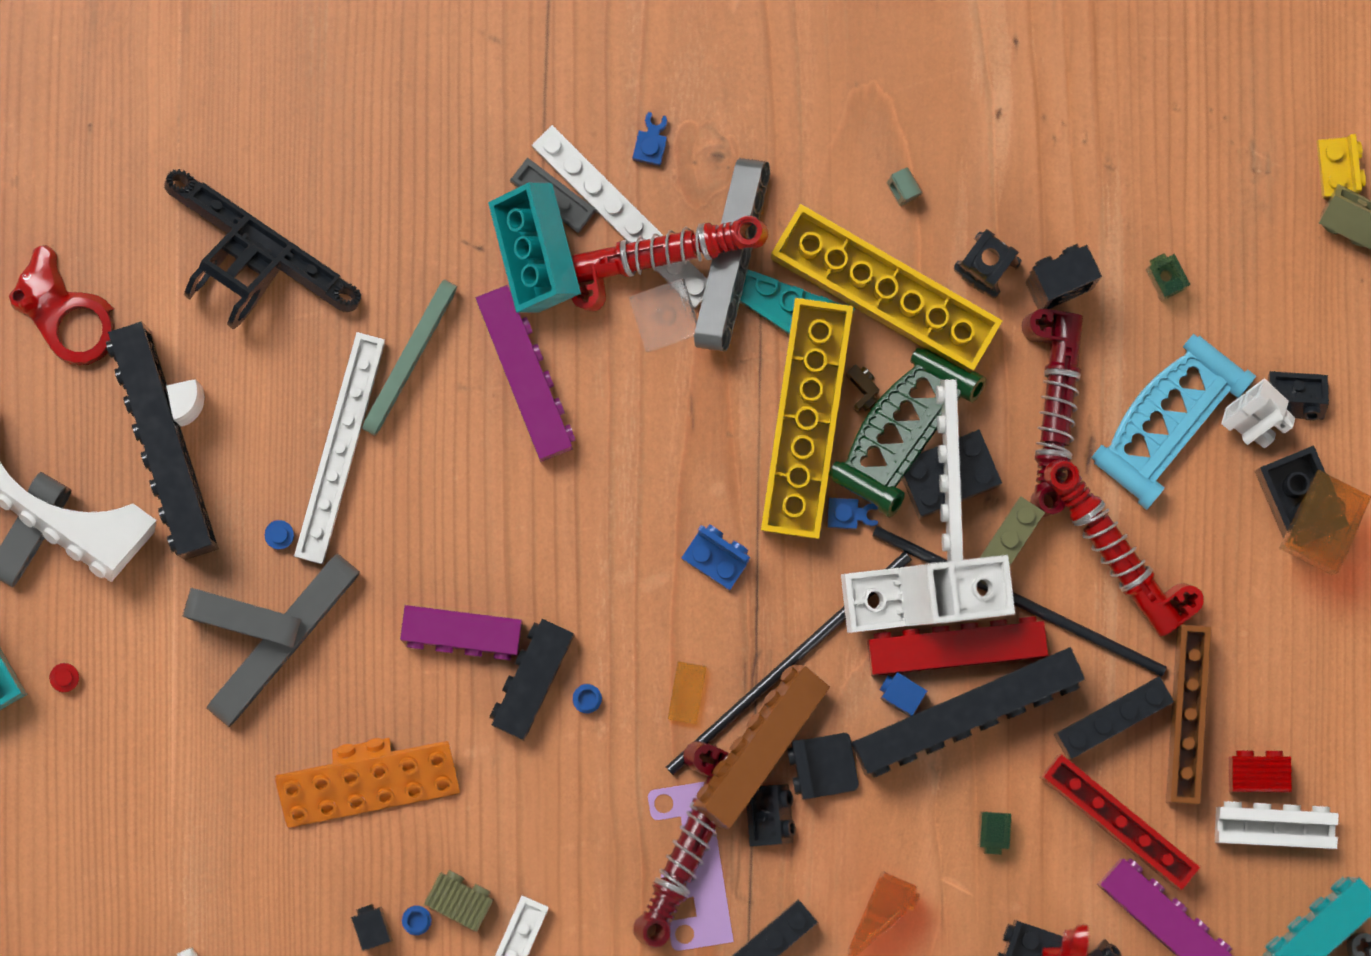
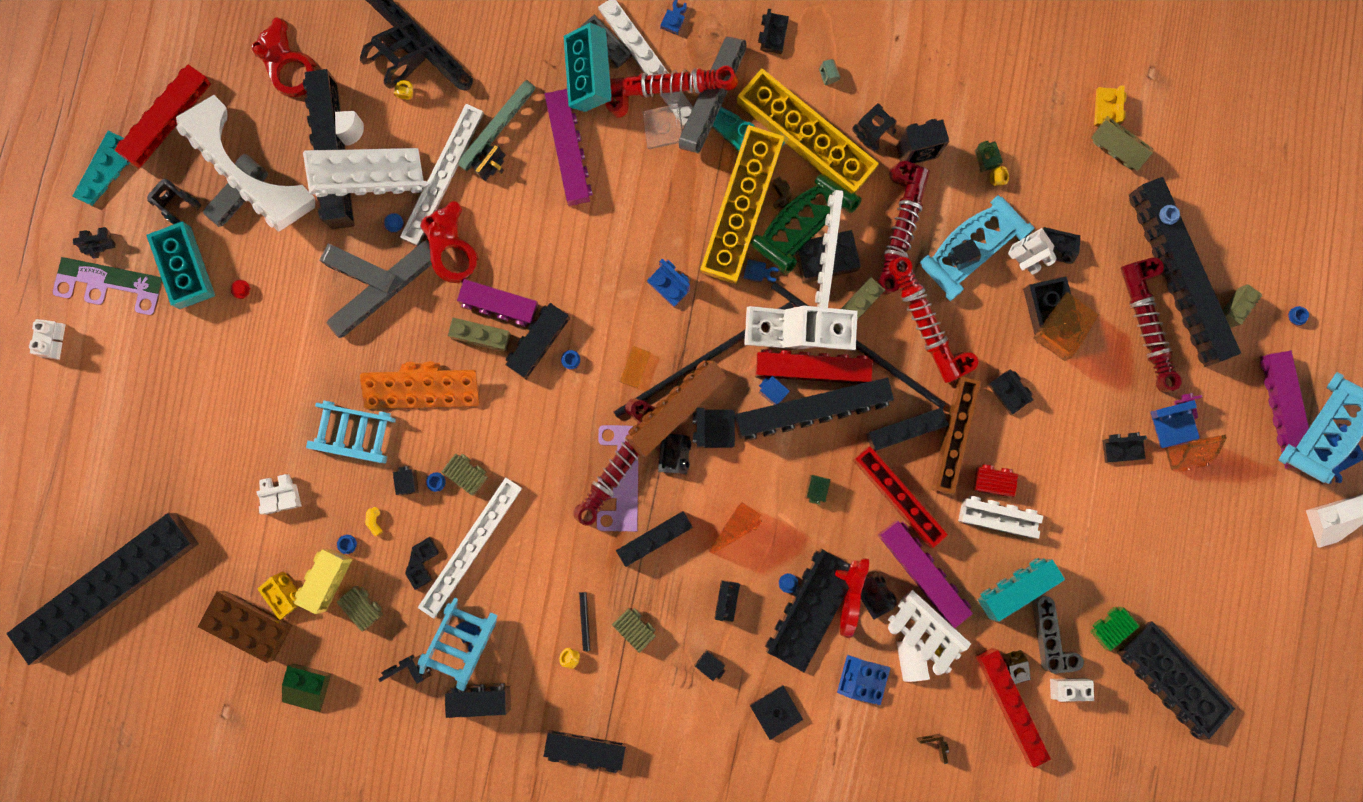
camera: 10 degrees right, 0 degrees up
none -> white bracket [303,148,428,197]
none -> medium azure fence [306,400,396,464]
none -> yellow tile [394,80,413,100]
none -> red animal [420,201,479,283]
none -> olive brick [448,317,511,352]
none -> black hips [471,144,506,181]
none -> black bracket [758,8,789,54]
none -> black brick [949,238,981,271]
none -> black bracket [988,369,1034,415]
none -> yellow tile [989,166,1009,186]

